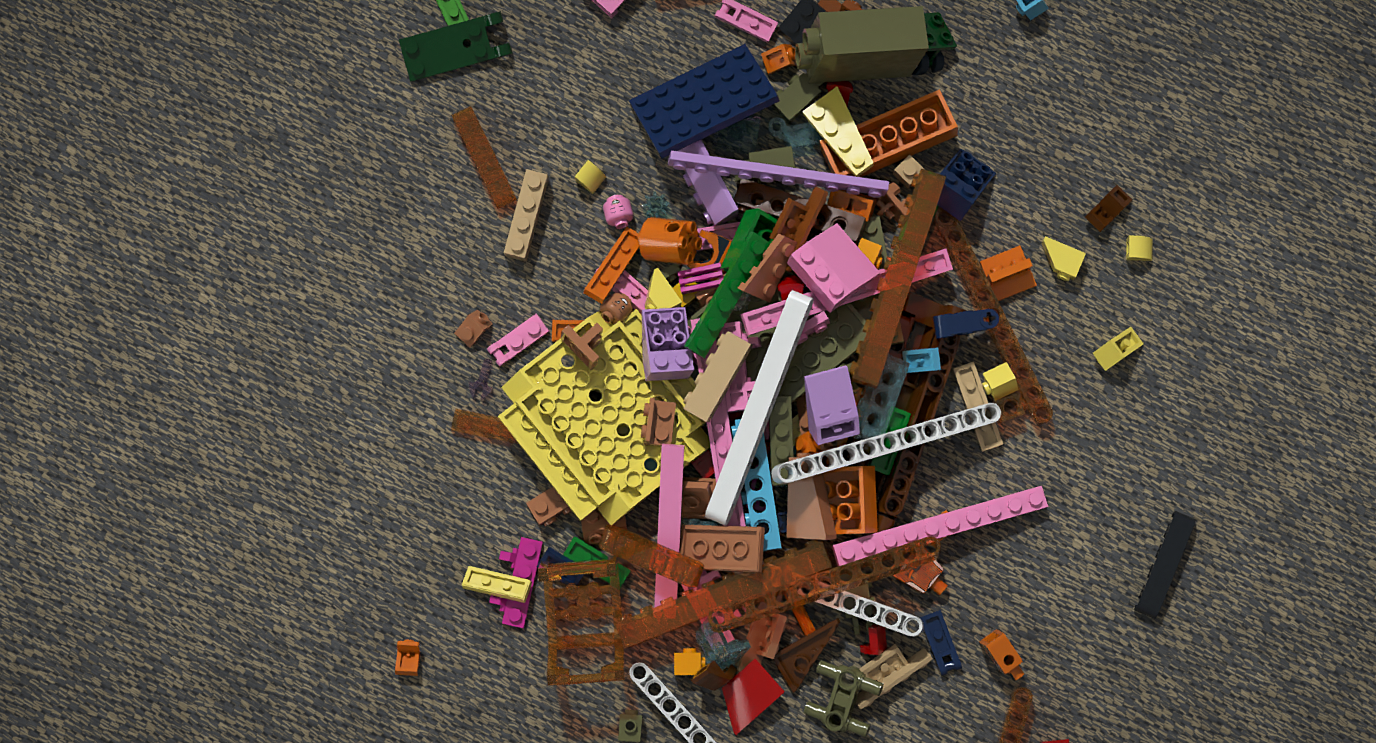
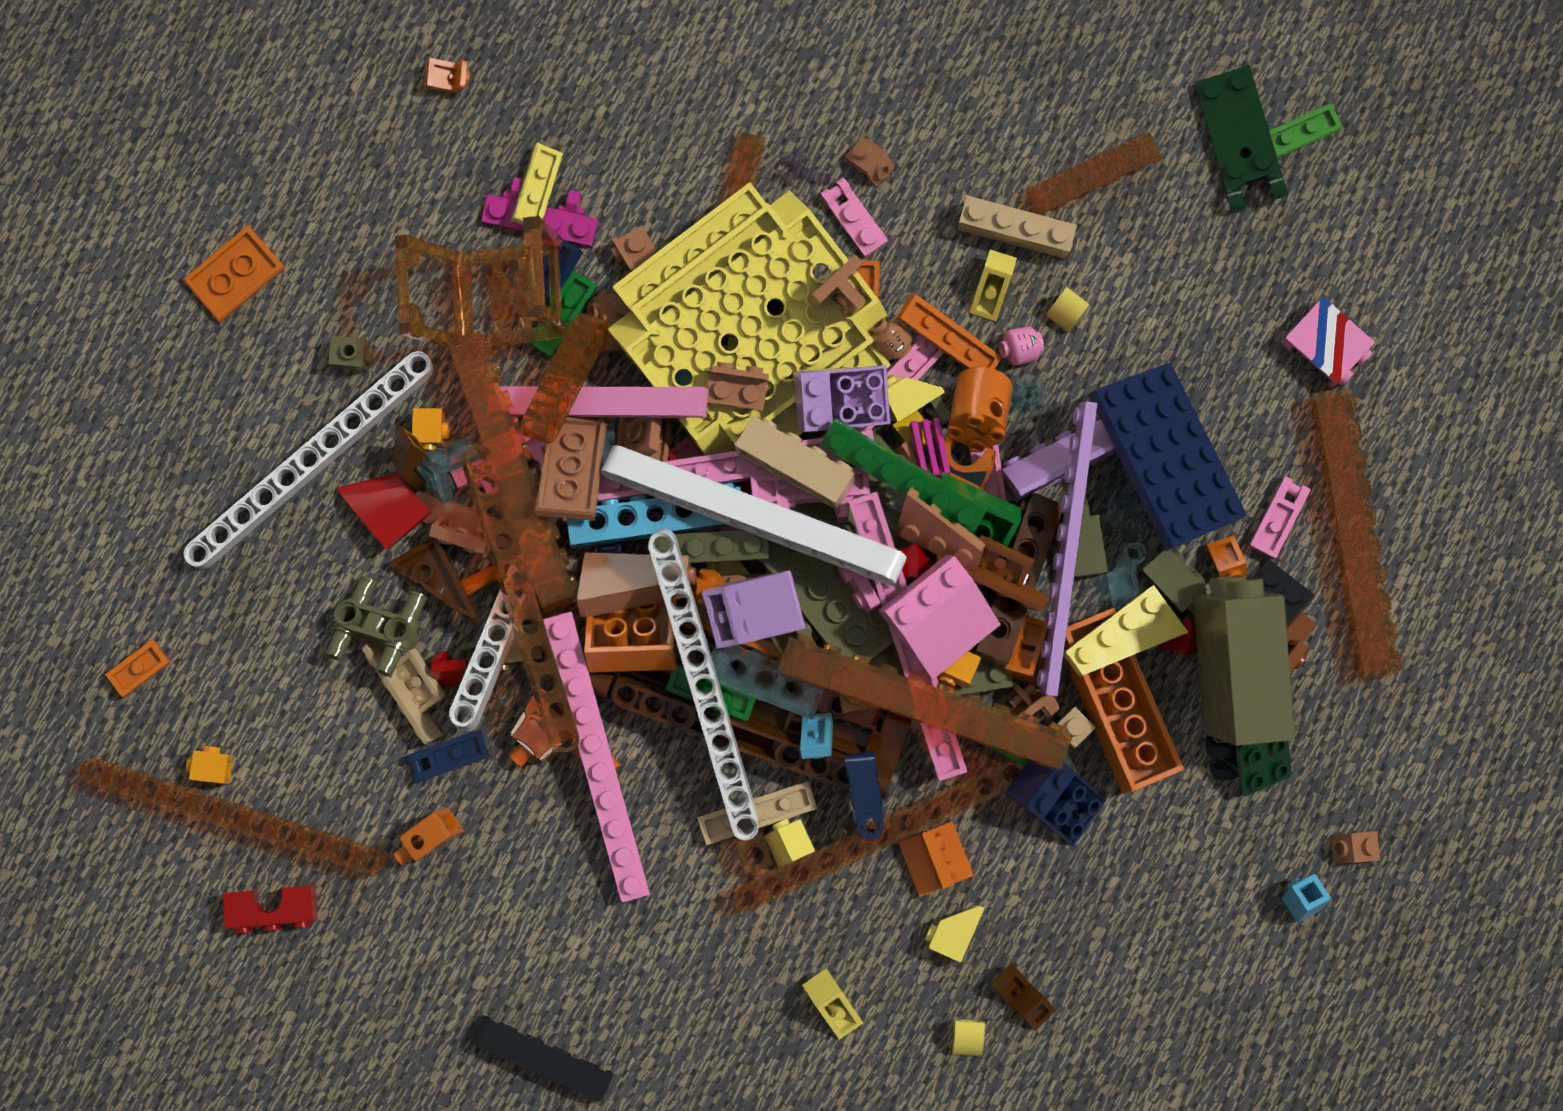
camera: 85 degrees right, 0 degrees up
none -> light yellow slope [969,249,1017,321]

